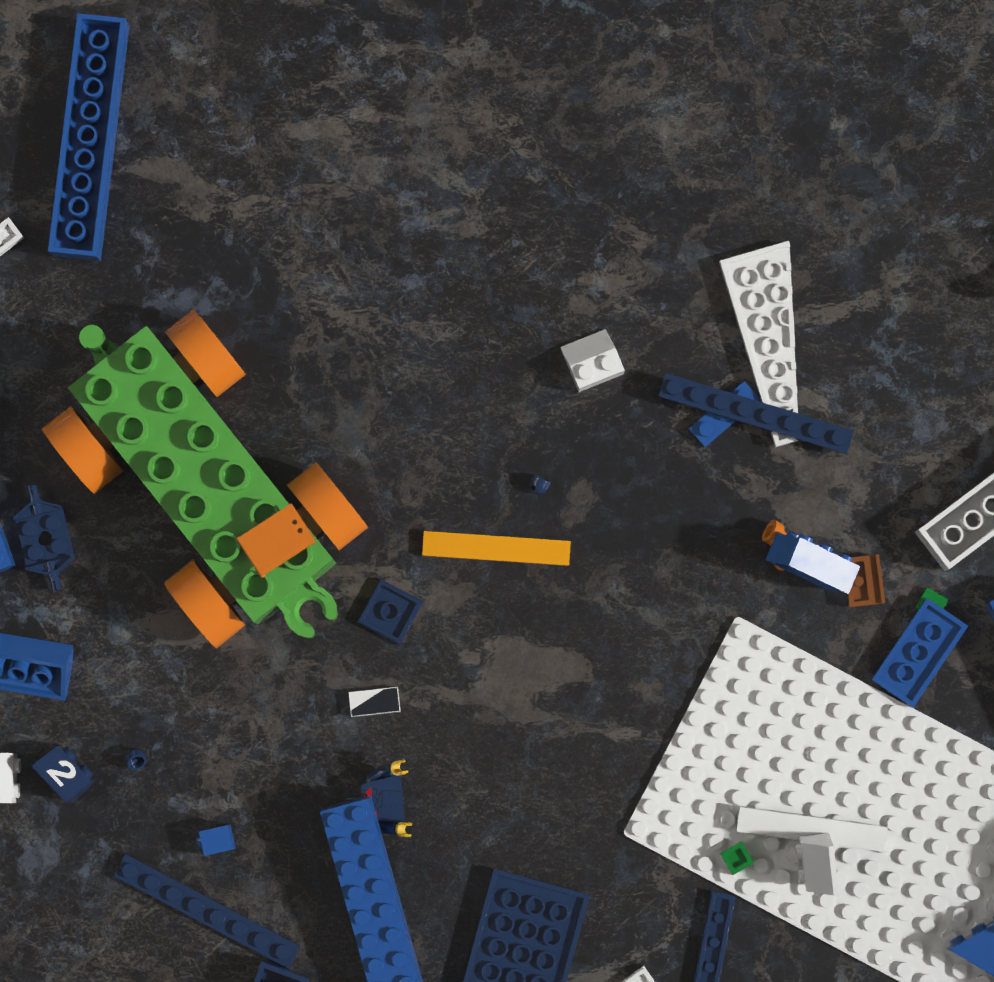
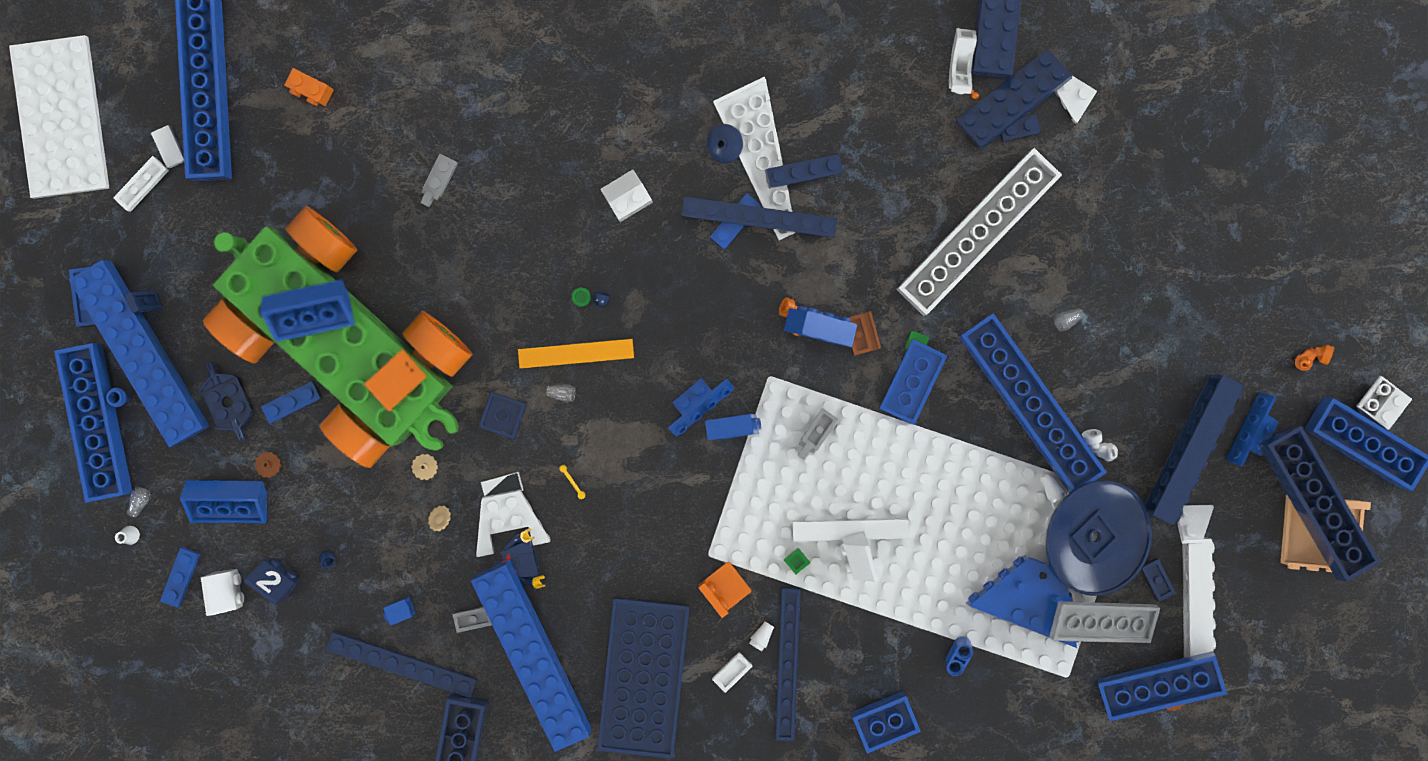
camera: 10 degrees left, 5 degrees up
none -> white tile [151,125,184,169]
none -> dark orange piece [254,452,281,478]
none -> blue slope [260,280,355,342]
none -> blue plate [261,381,322,424]
none -> orange brick [285,68,334,107]
none -> tan piece [411,454,438,480]
none -> light grey hinge [421,154,458,207]
none -> tan piece [428,506,451,531]
none -> light grey hinge [453,607,492,633]
none -> white wing [476,489,550,557]
none -> clear cone [546,384,576,403]
none -> yellow hinge [559,465,585,499]
none -> green tile [571,287,591,307]
none -> blue bracket [668,378,735,437]
none -> orange bracket [698,562,751,618]
none -> blue window [705,414,761,440]
none -> dark blue dish [707,124,743,163]
none -> white cone [749,621,774,651]
none -> dark blue plate [765,154,843,189]
none -> light grey hinge [797,408,838,459]

